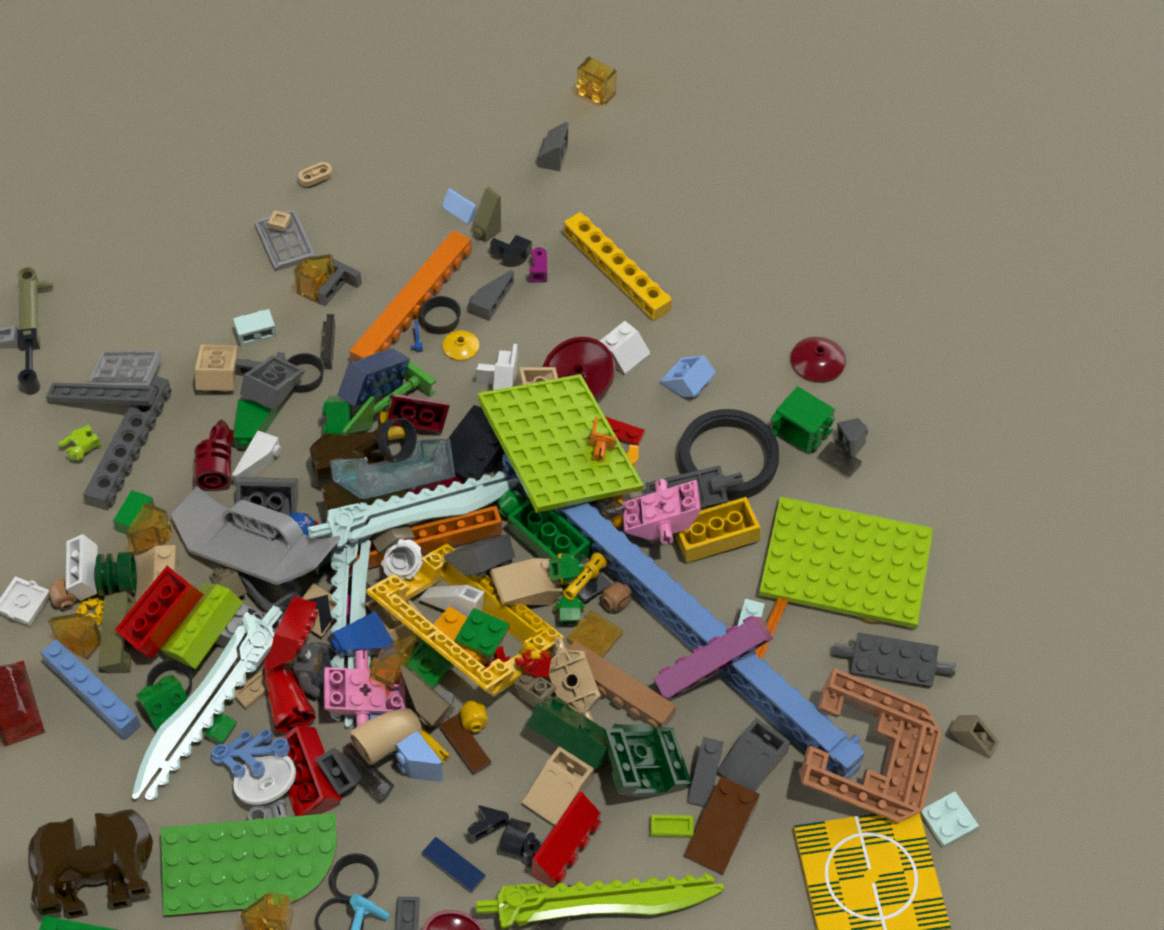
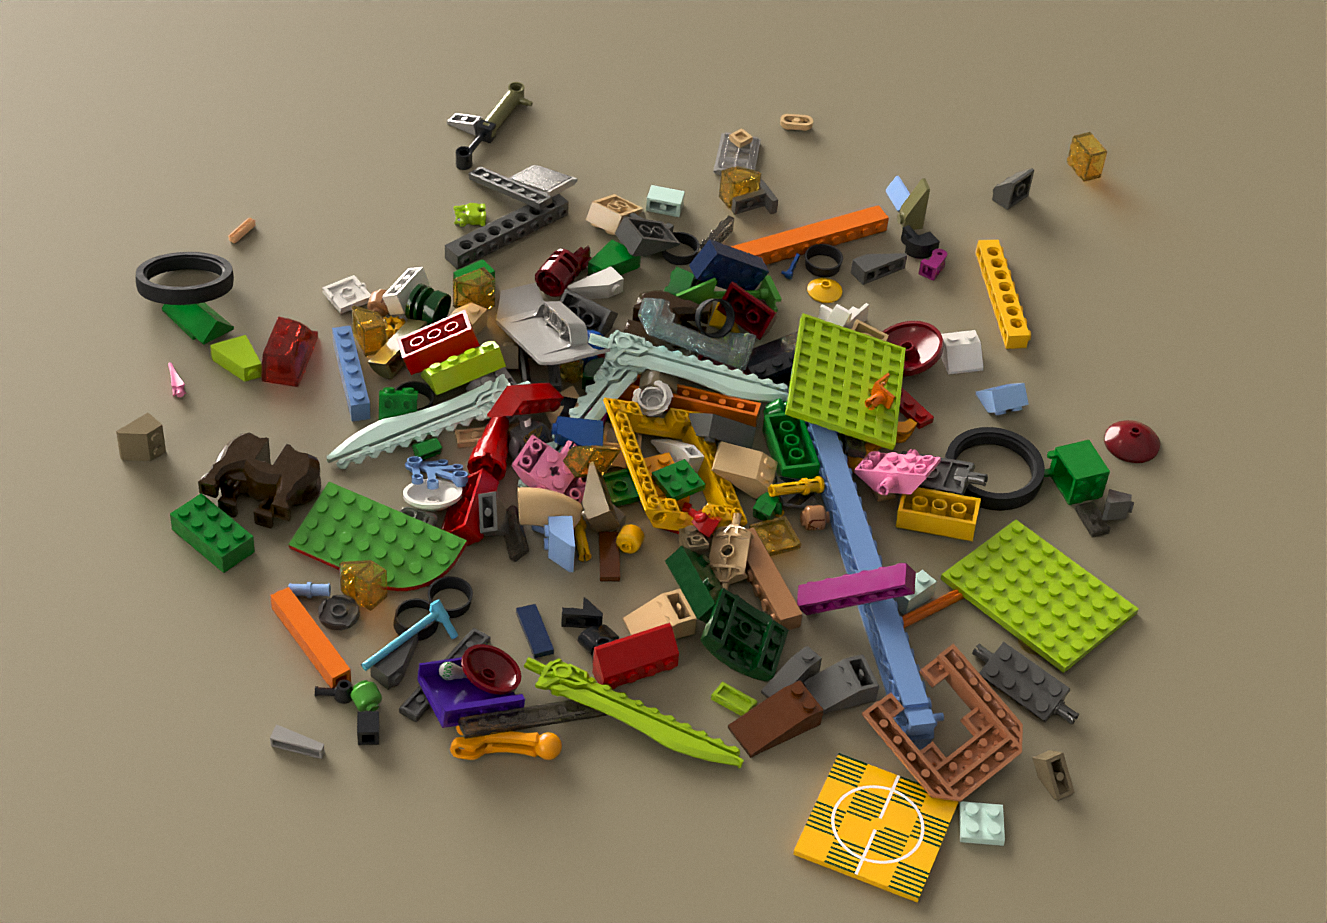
camera: 30 degrees right, 10 degrees down
green piece [549,553,584,585] -> none

